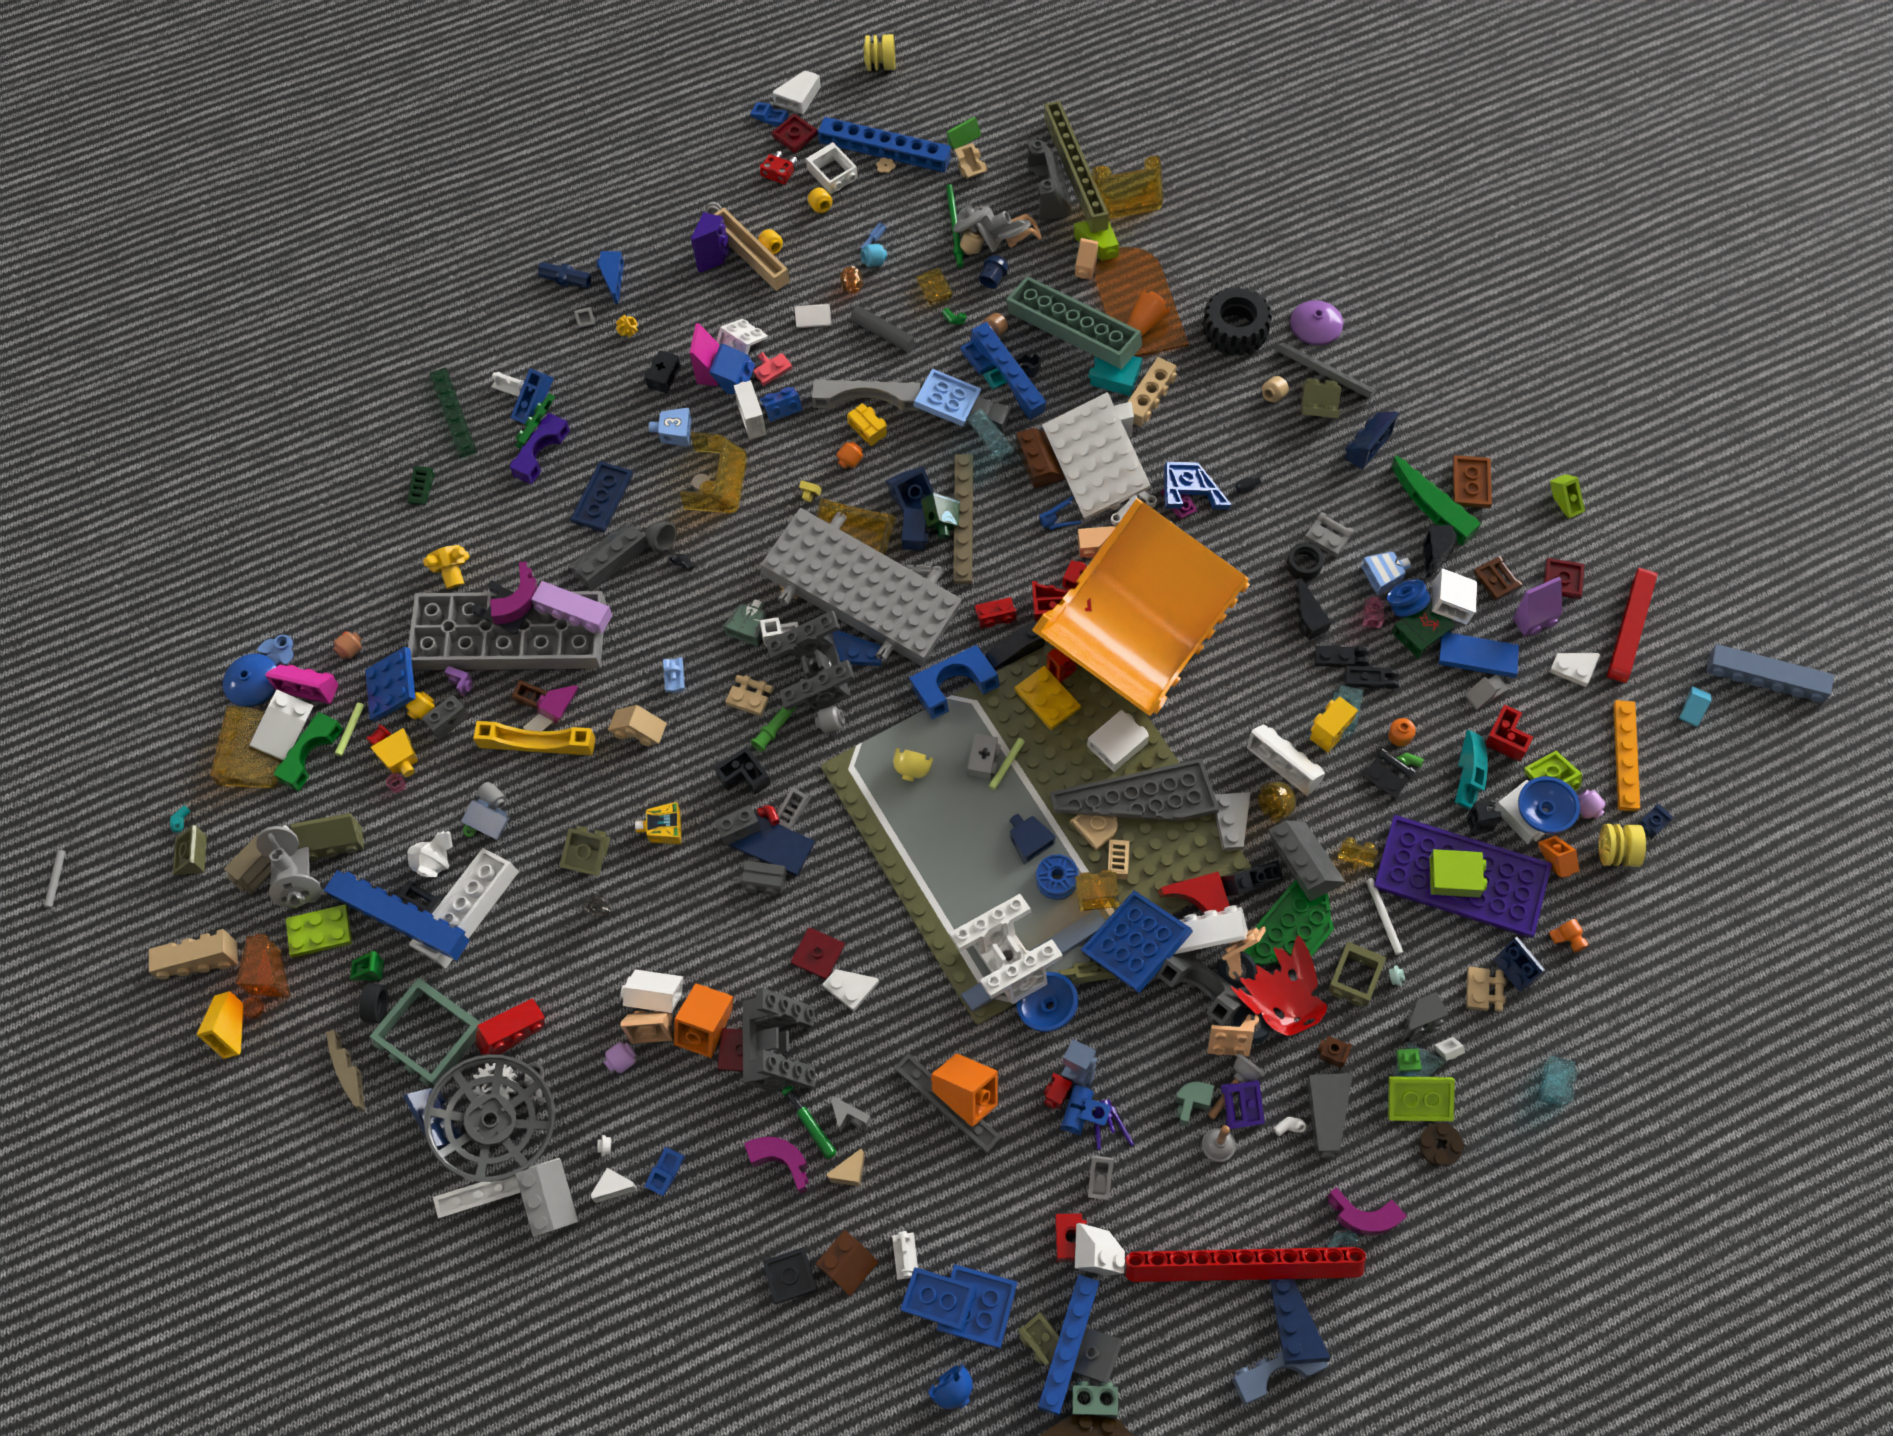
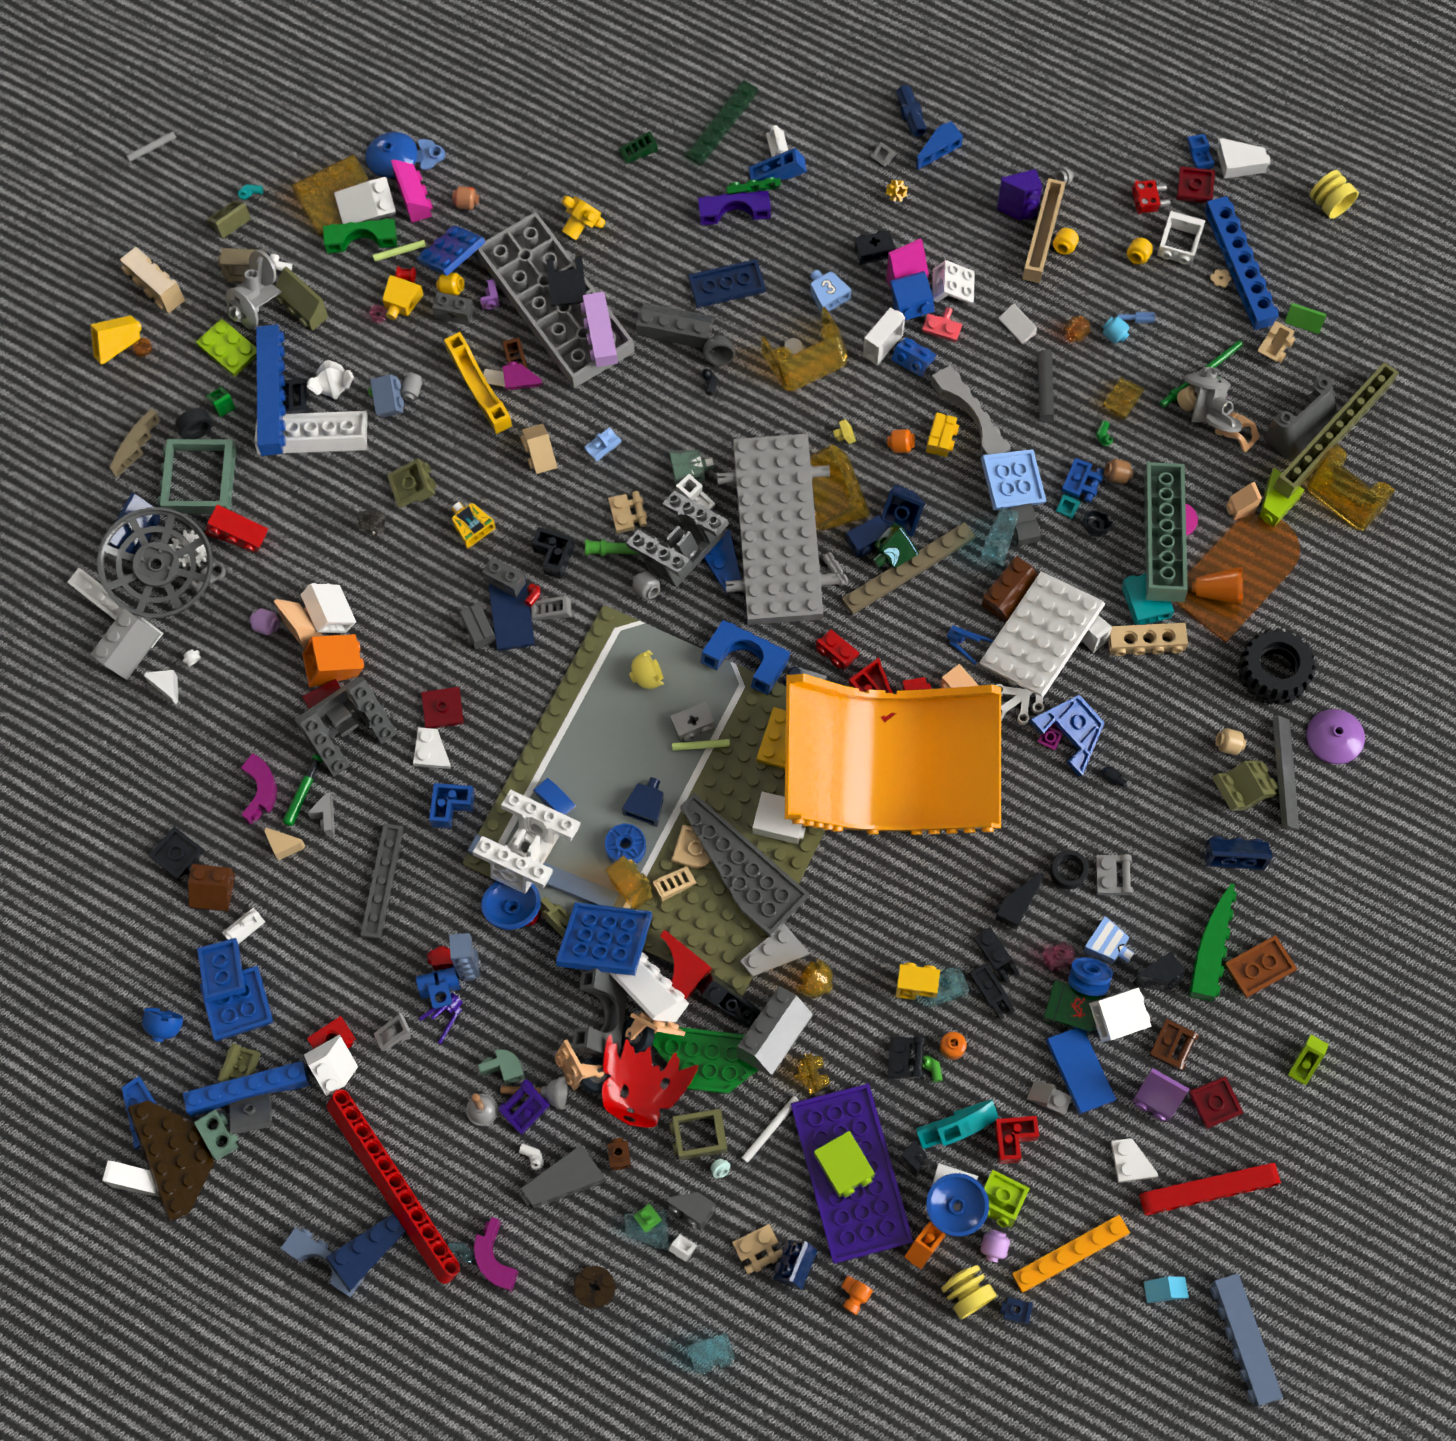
camera: 55 degrees right, 5 degrees up
clear orange slope [236,934,290,998] -> none
magenta arch [490,562,538,625] -> none
blue slope [644,1147,686,1196] -> none
orange slope [931,1053,998,1126] -> none
blue arch [970,322,1046,420] -> none
dark blue piece [979,255,1008,289] -> none
white slope [1247,724,1325,797] -> none
lime plate [1388,1077,1455,1121] -> none
none -> blue brick [429,783,475,829]
none -> blue slope [533,778,576,815]

